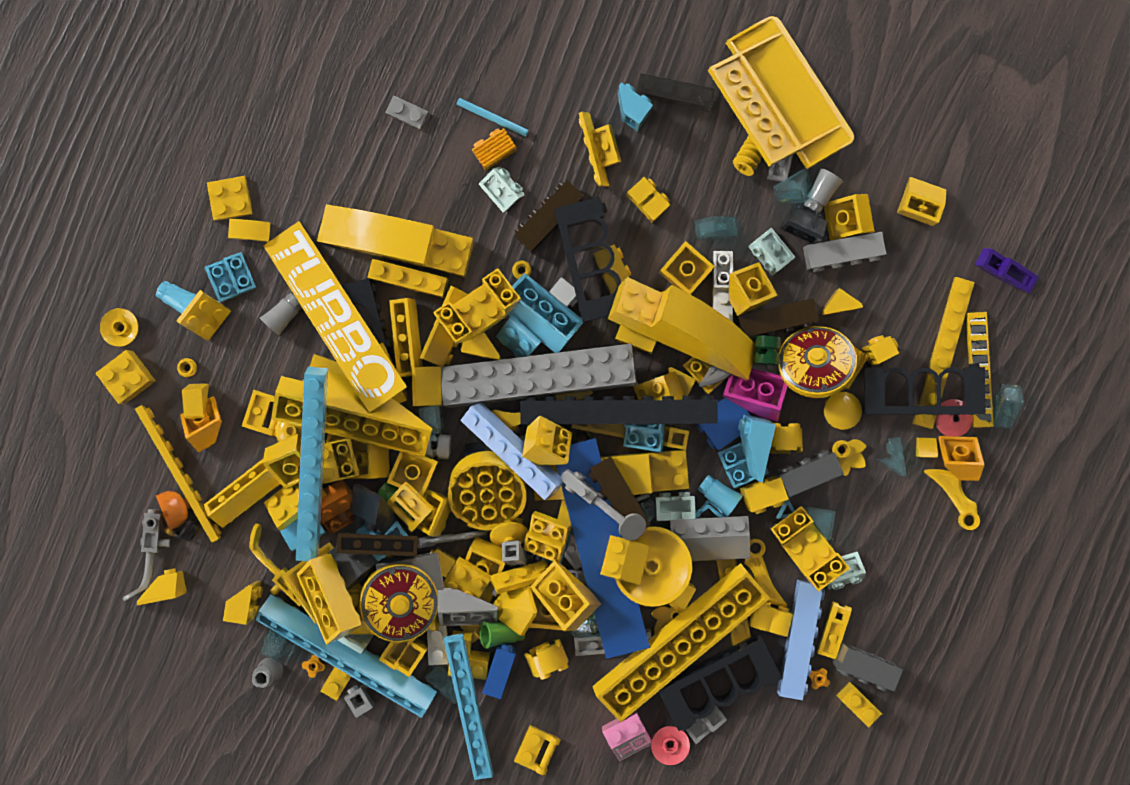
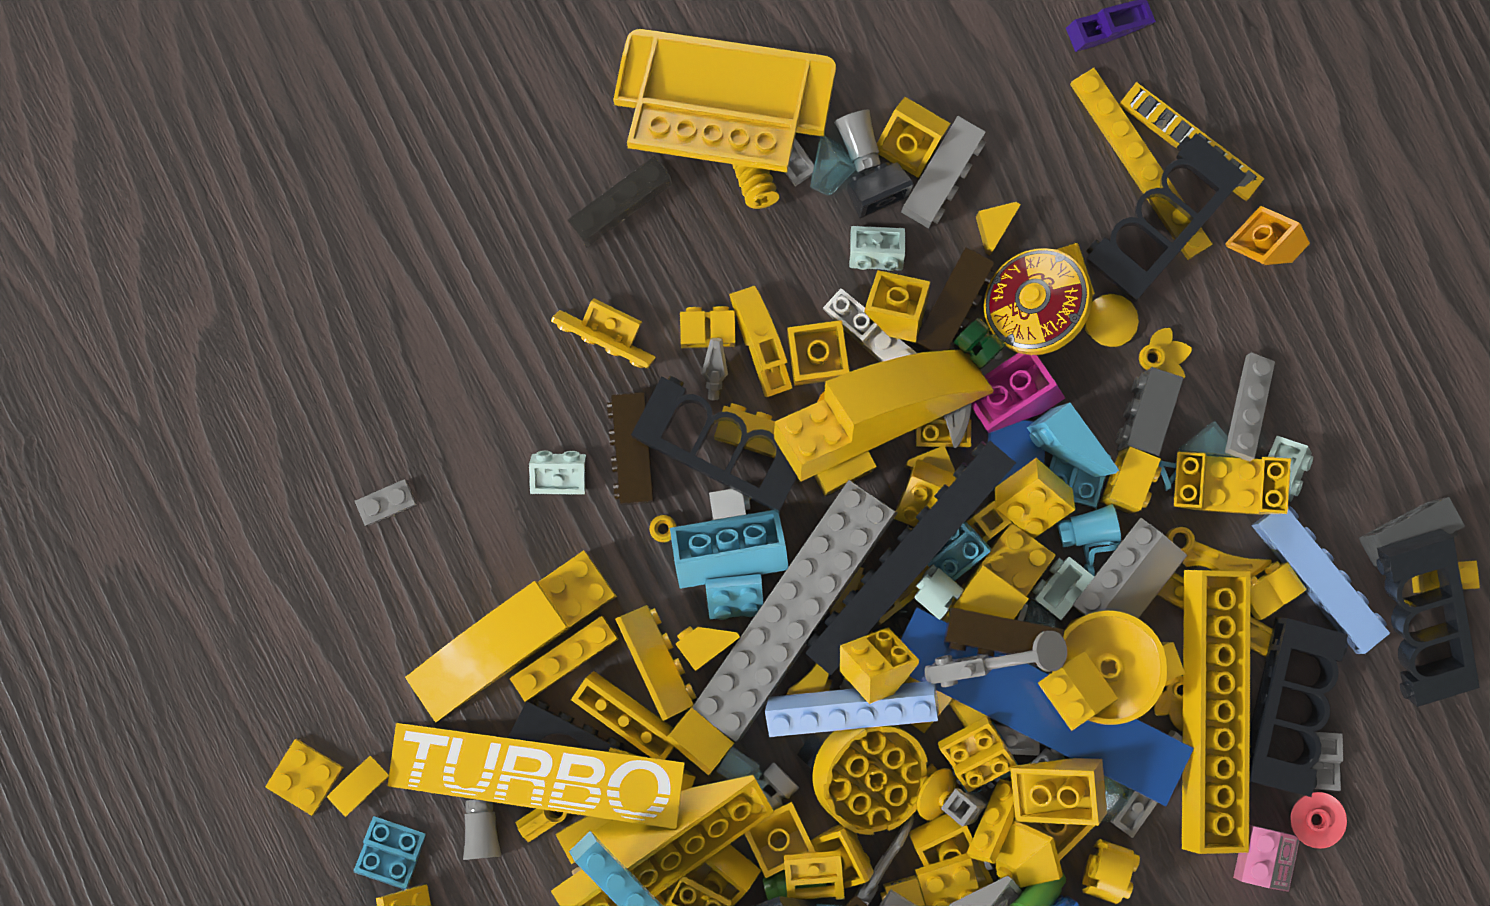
camera: 50 degrees left, 5 degrees down
yellow slope [433,268,521,344] -> none
medium azure bar [457,98,529,137] -> none
light orange brick [472,129,517,171] -> none
medium azure slope [618,82,653,132] -> none
clear light blue slope [694,216,738,240] -> none
yellow brick [769,423,803,454] -> none
light orange plate [809,668,830,690] -> none
yellow plate [816,601,852,659] -> none
yellow brick [861,335,899,365] -> none
clear light blue slope [877,437,907,476] -> none
yellow slope [897,177,946,226] -> none
yellow slope [916,437,938,458] -> none
yellow piece [924,469,980,530] -> none
coral dish [935,399,973,436] -> none
clear light blue slope [993,383,1024,429] -> none
none -> yellow piece [515,808,570,842]
none -> light grey piece [701,338,728,400]
none -> yellow slope [729,286,792,397]
none -> light aqua cylinder [914,564,964,620]
none -> yellow brick [995,458,1075,539]
none -> light grey plate [1225,352,1275,462]
none -> black fence [1376,529,1480,707]

